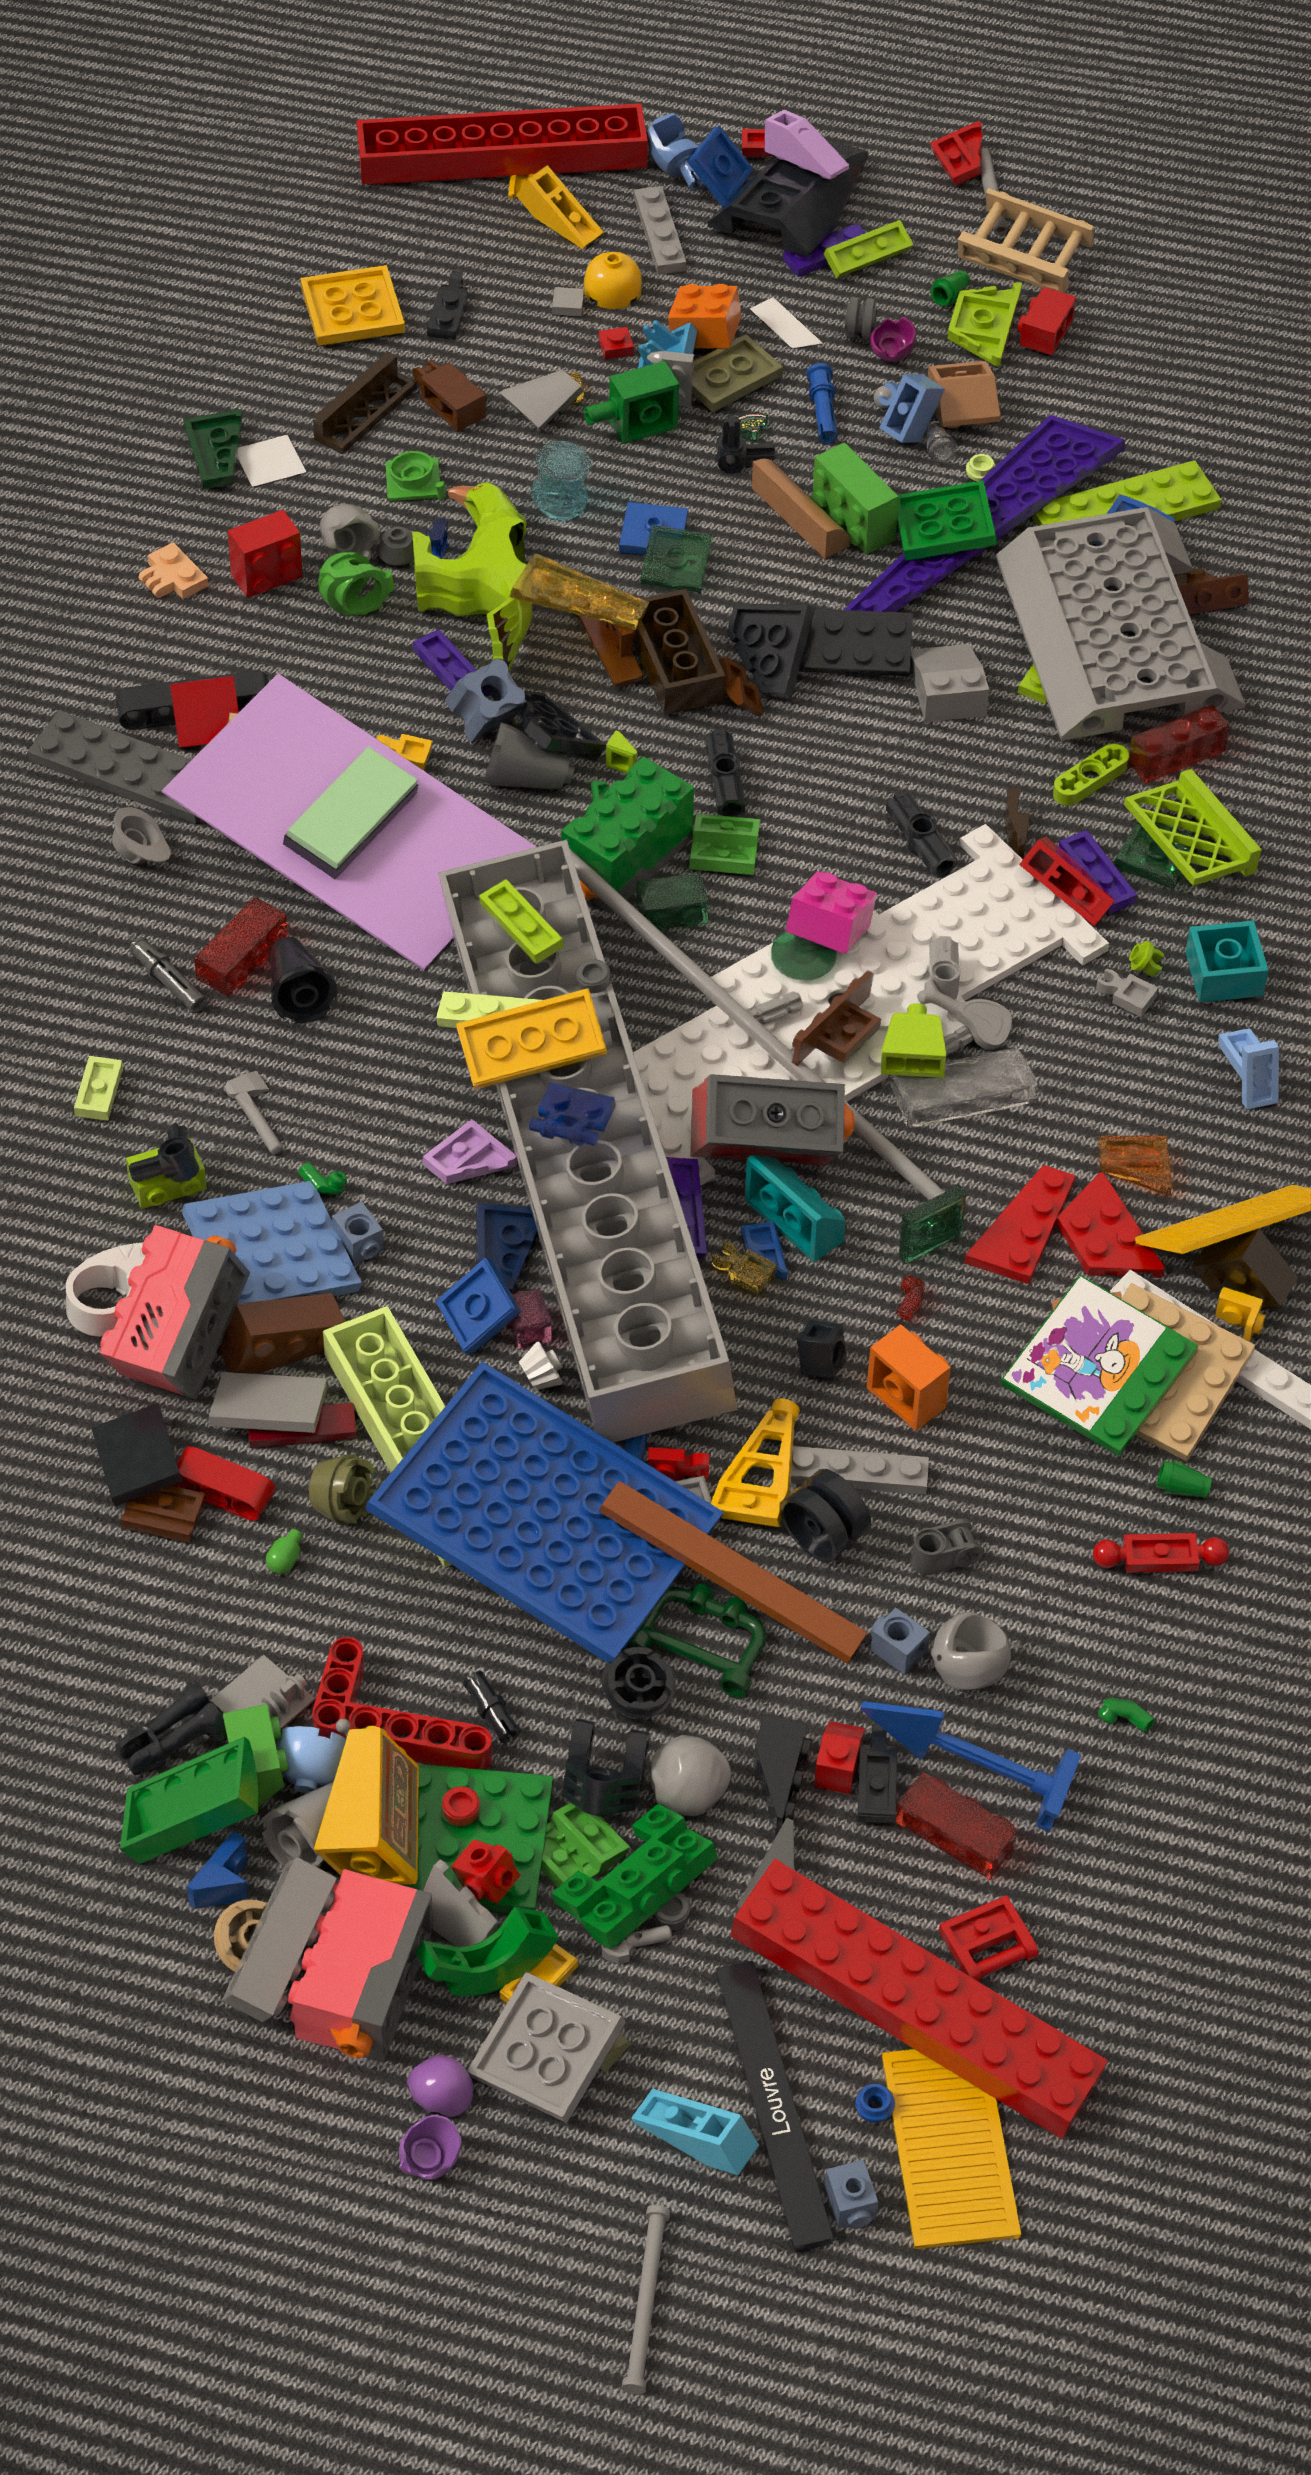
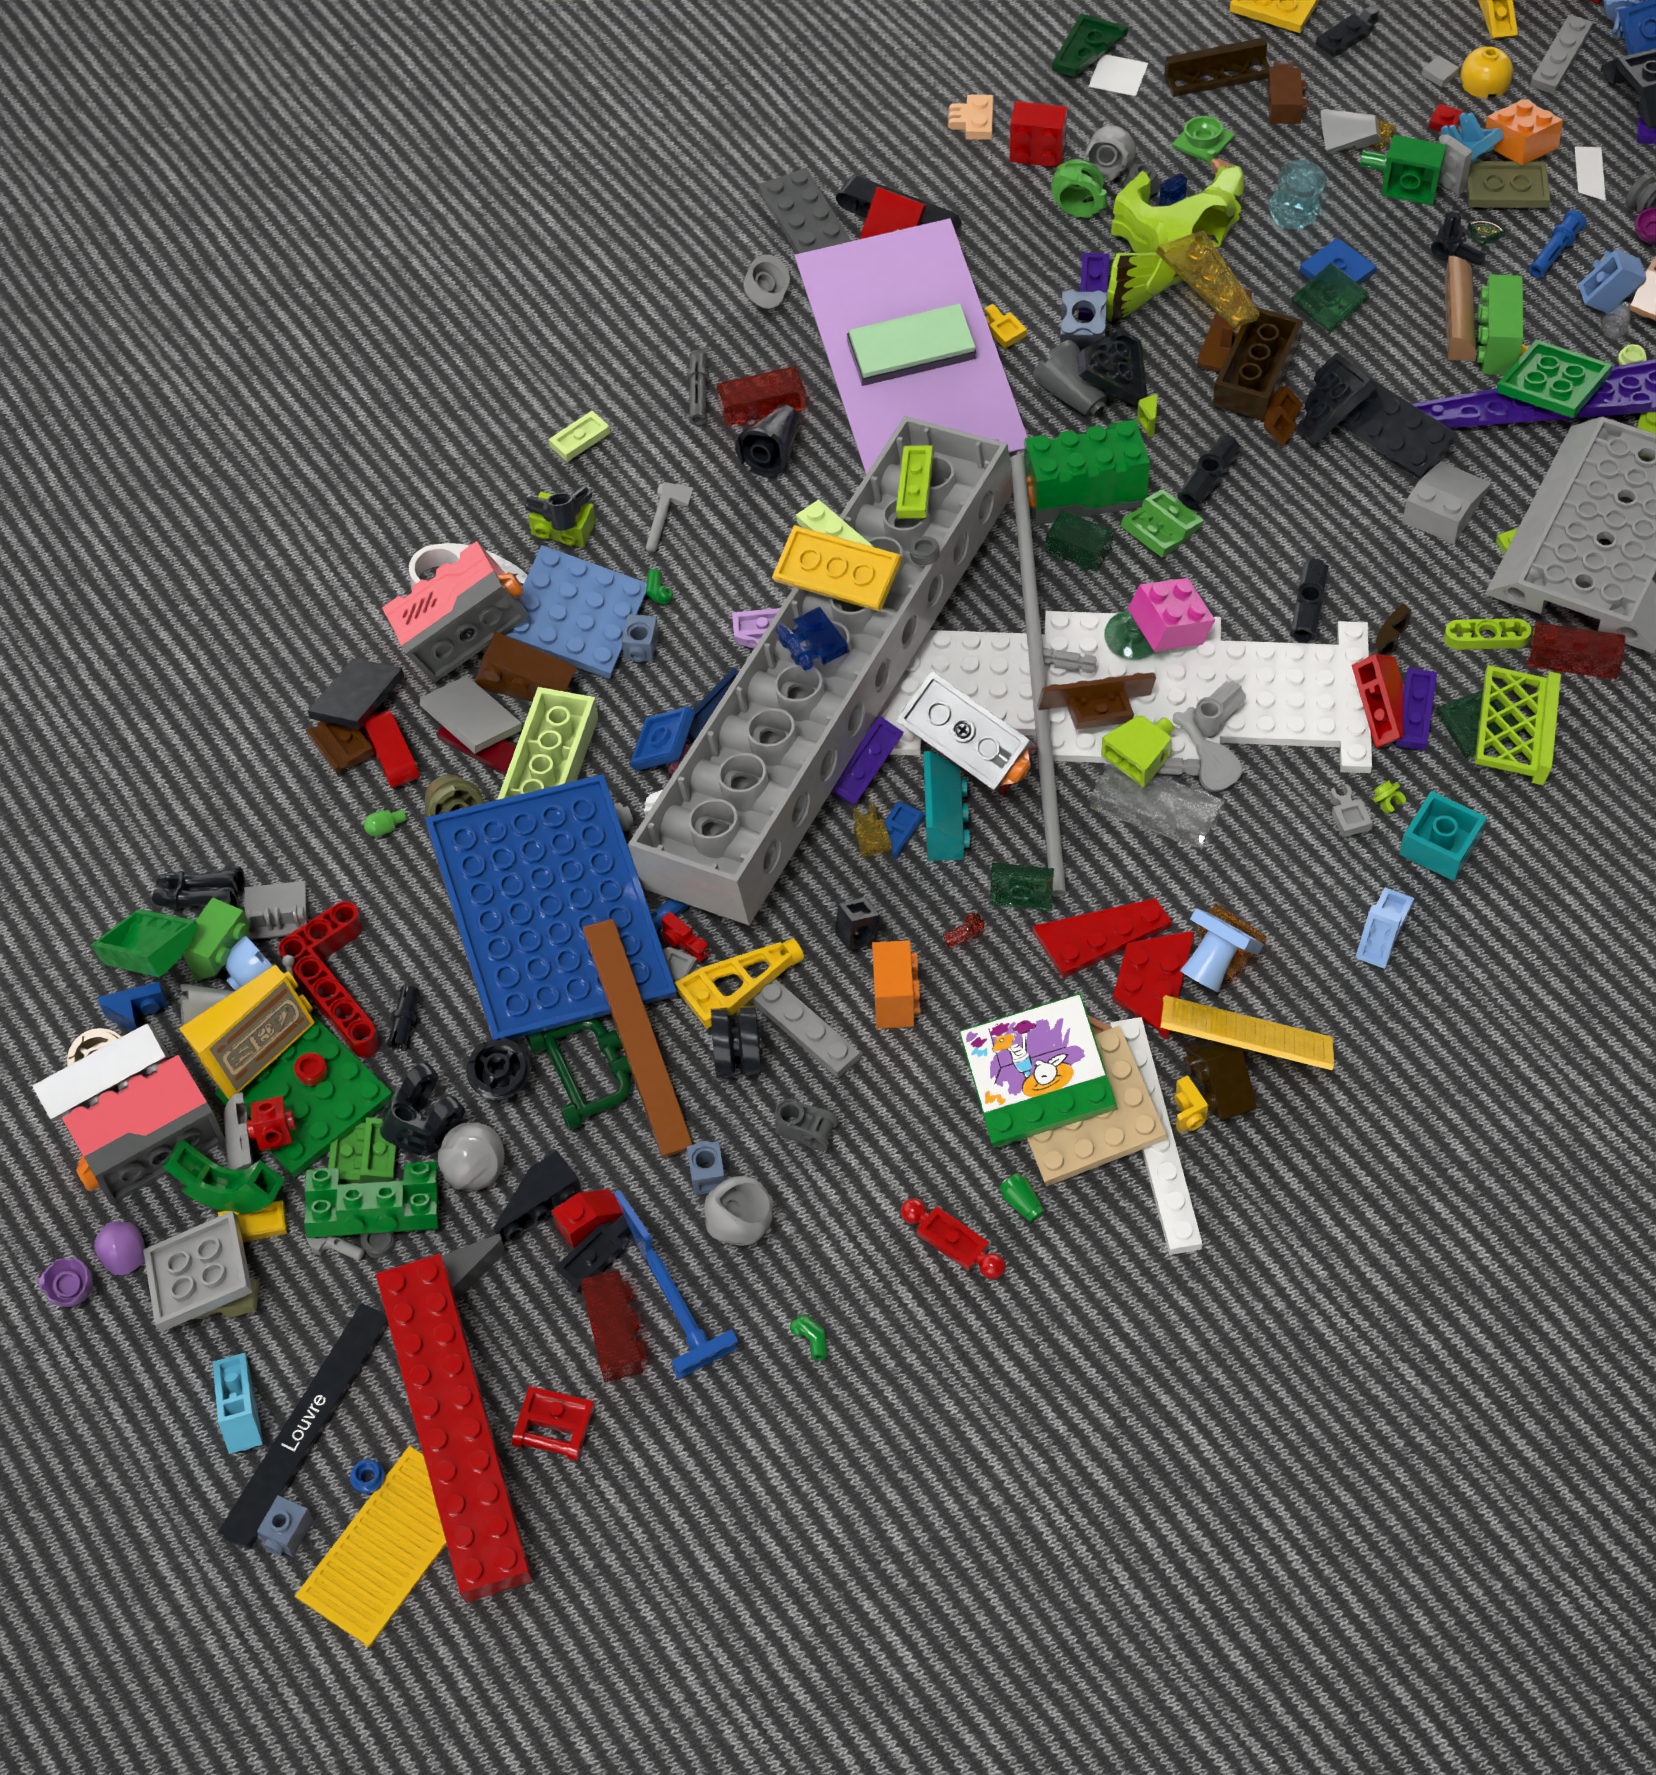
camera: 45 degrees right, 5 degrees up
light grey bar [622,2205,670,2395] -> none
none -> light blue plant [1180,908,1264,992]

